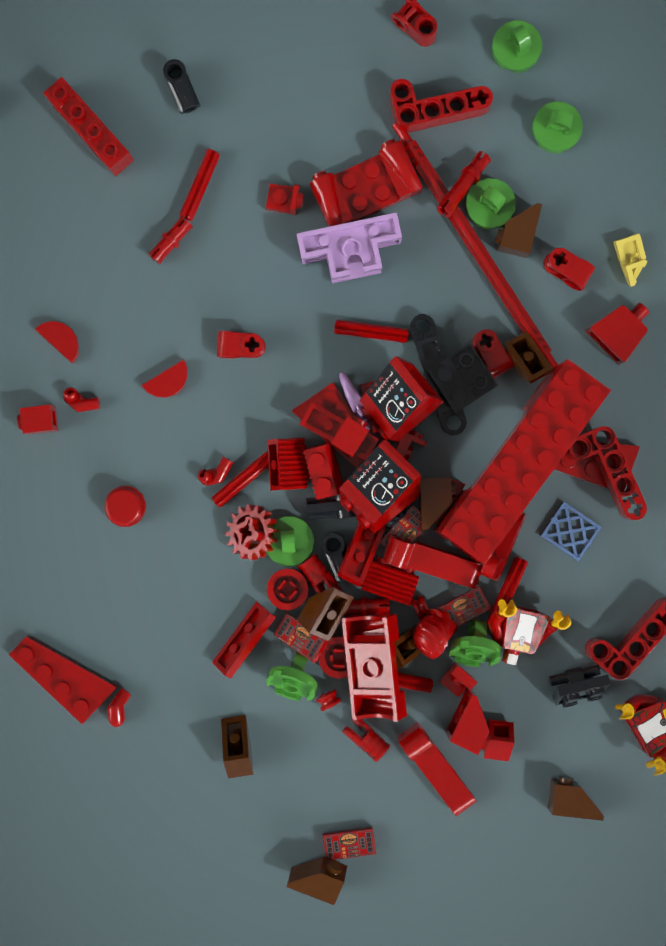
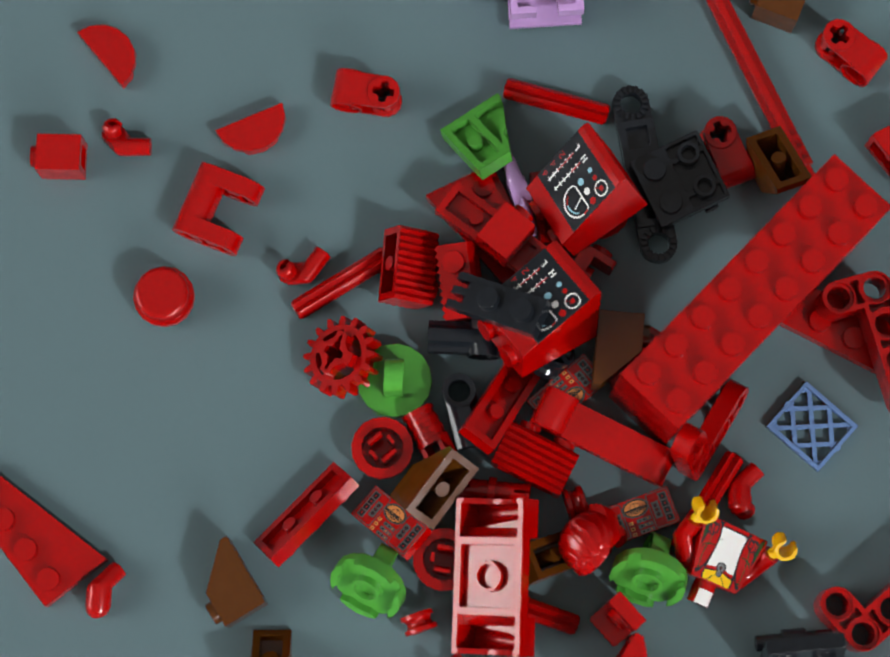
camera: 10 degrees right, 10 degrees down
none -> red connector [172,162,265,256]
none -> reddish brown slope [205,536,268,628]
none -> bright green wing [440,93,513,180]
none -> black hinge [445,271,552,339]
none -> red arm [727,462,764,520]

